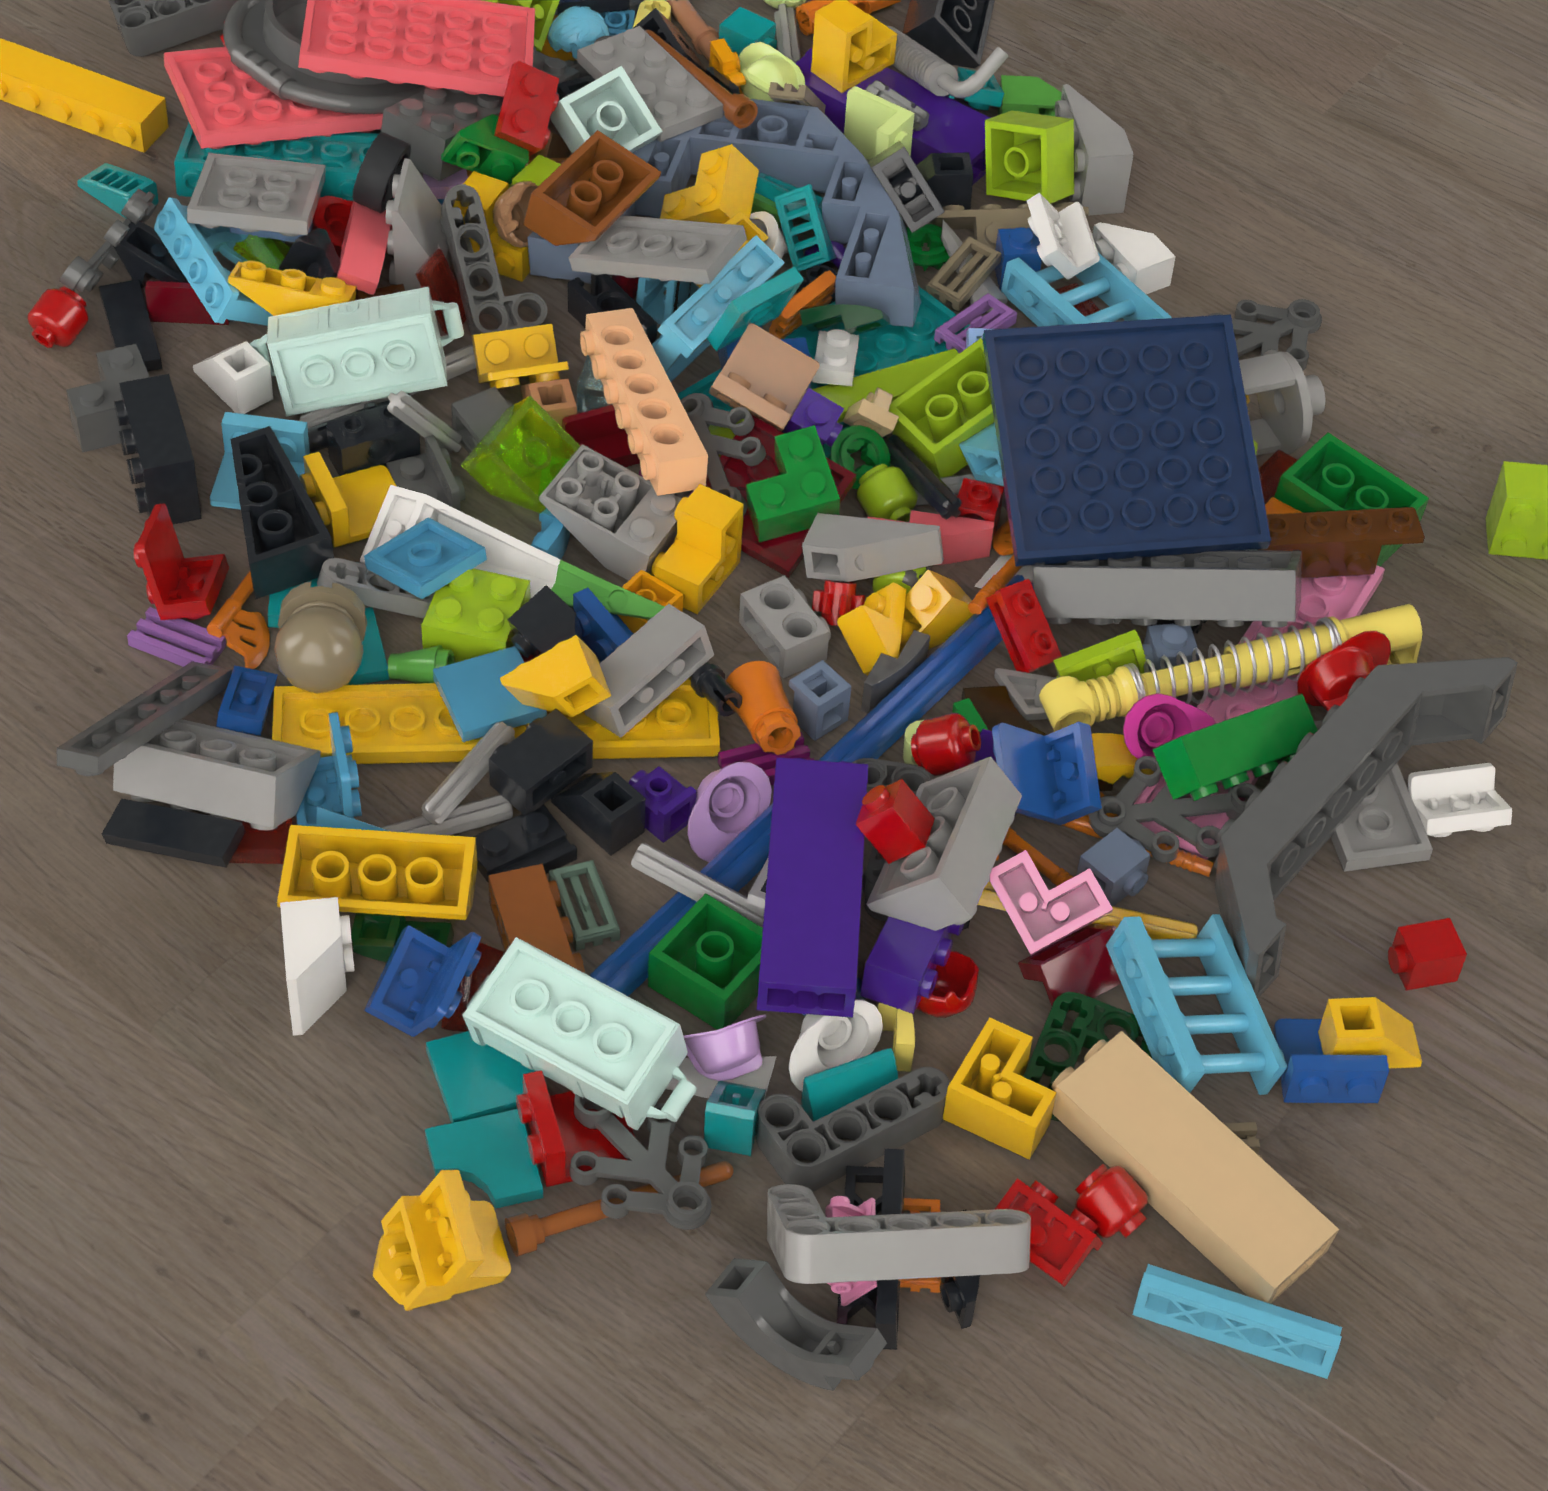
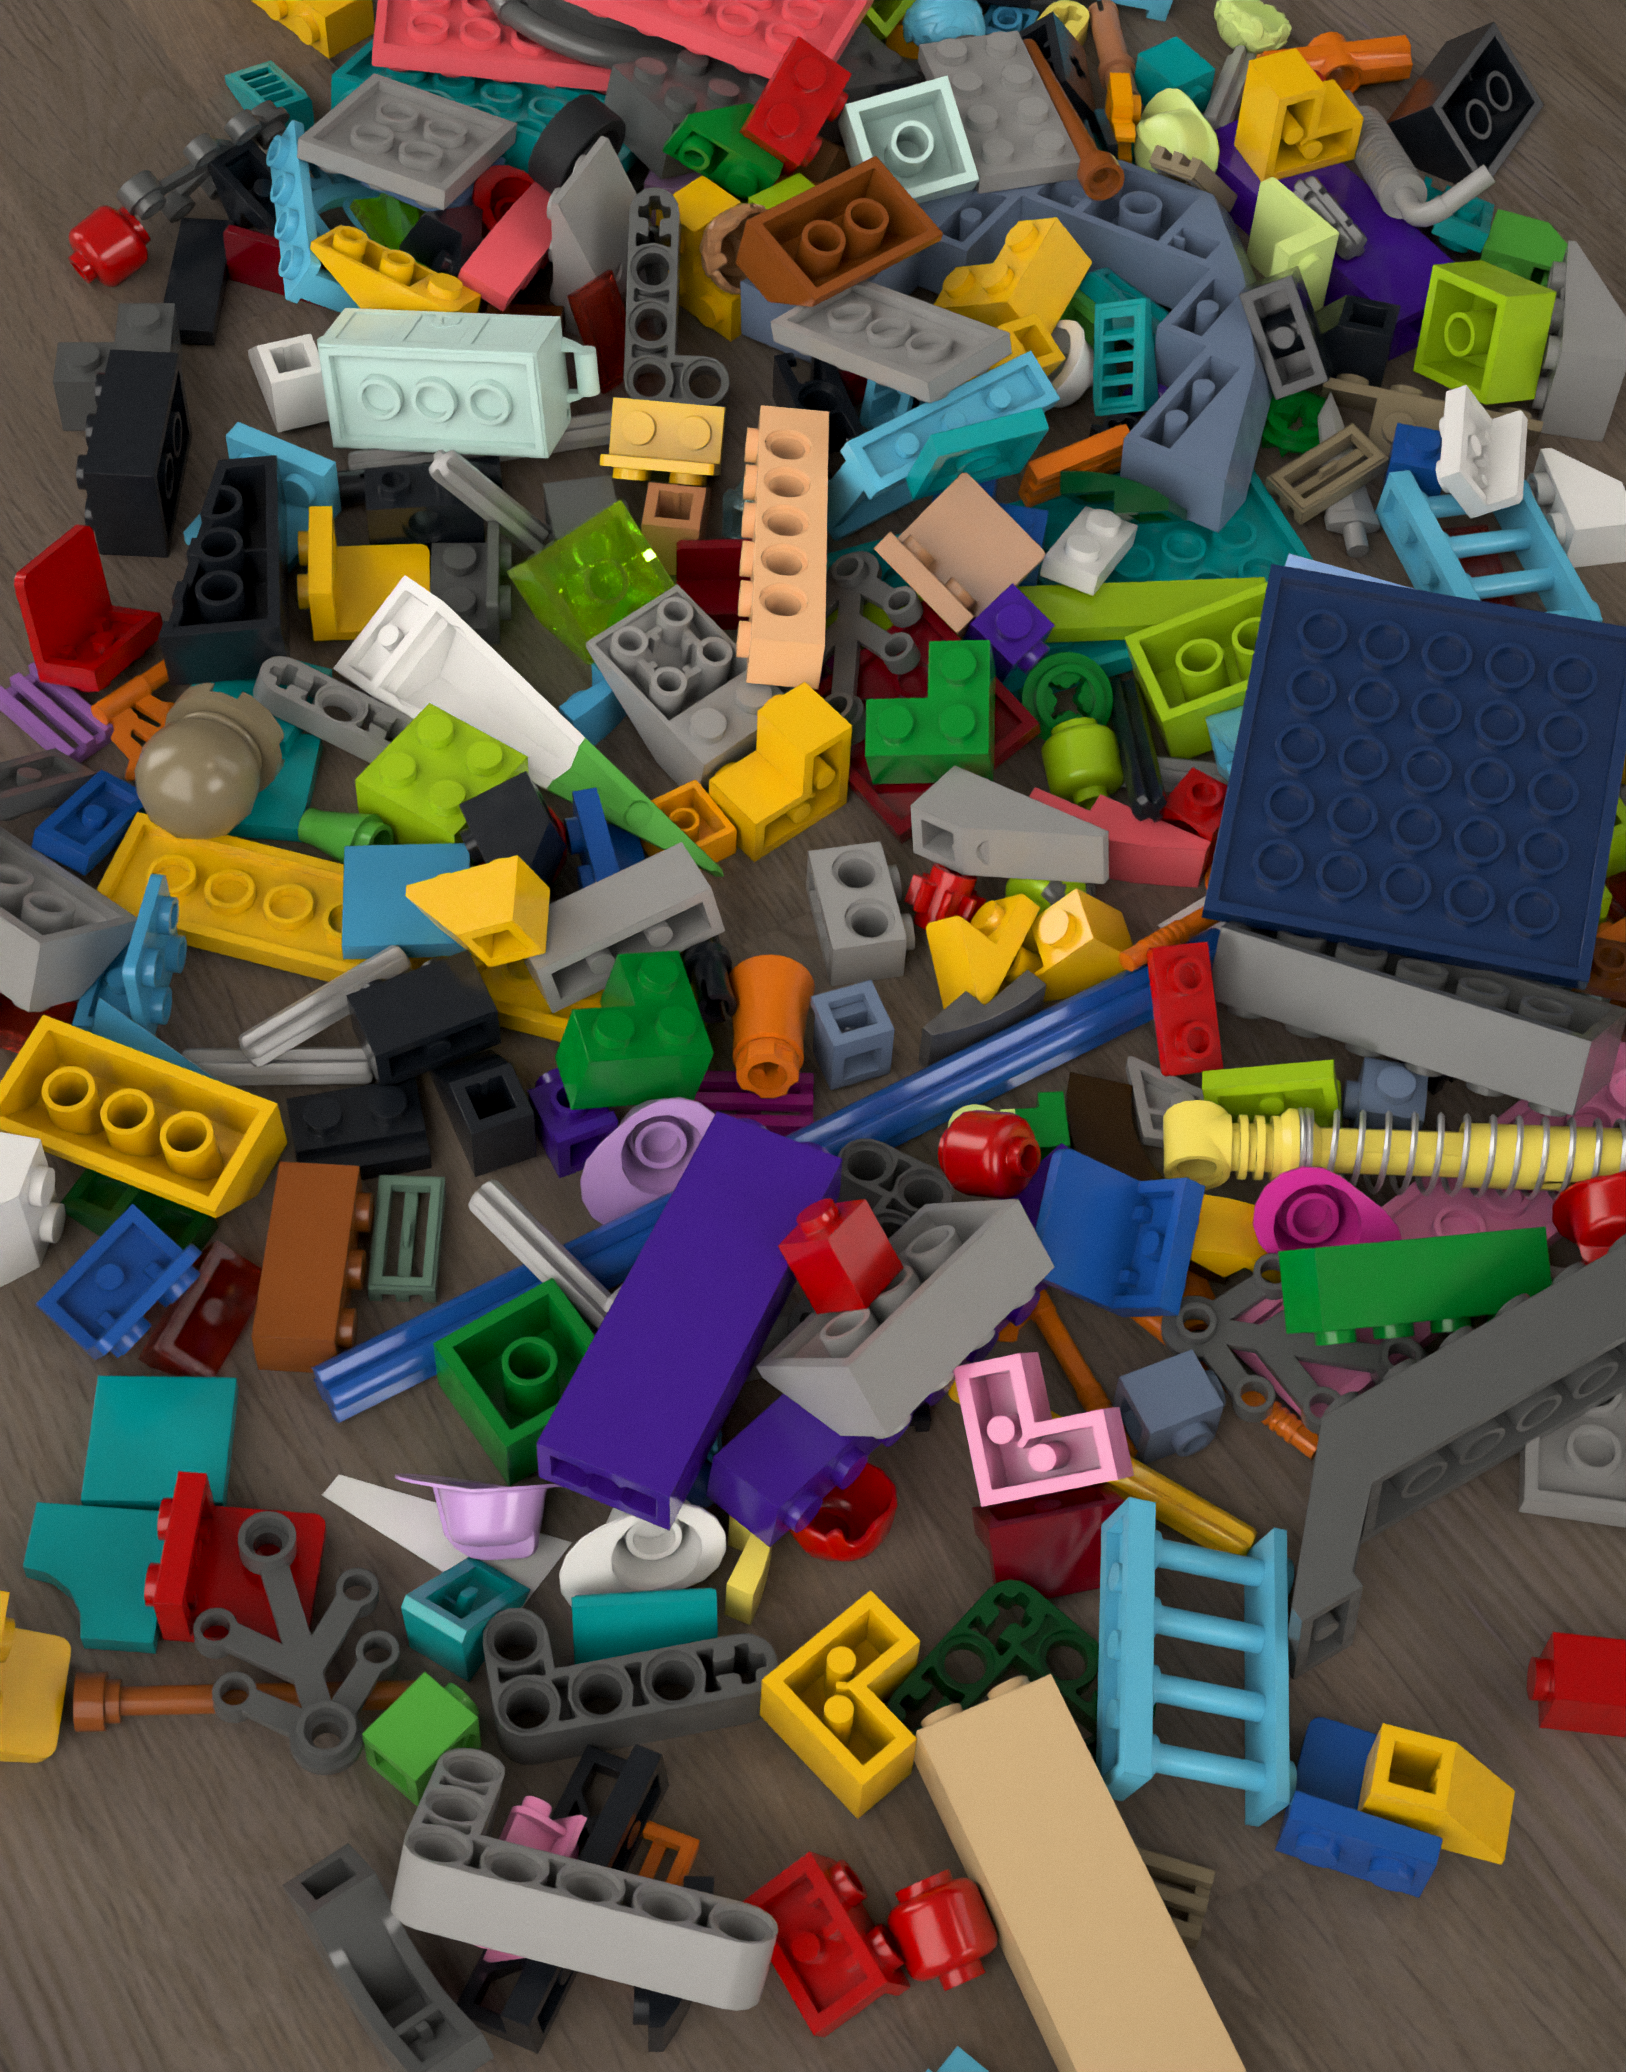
camera: 20 degrees right, 5 degrees up
dark azure tile [364,517,487,599] -> none
light aqua container [463,937,697,1130] -> none
tan tile [843,388,899,437] -> none
medium lavender tile [934,293,1017,353] -> none
none -> bright green brick [362,1672,481,1807]
none -> green brick [555,950,714,1110]

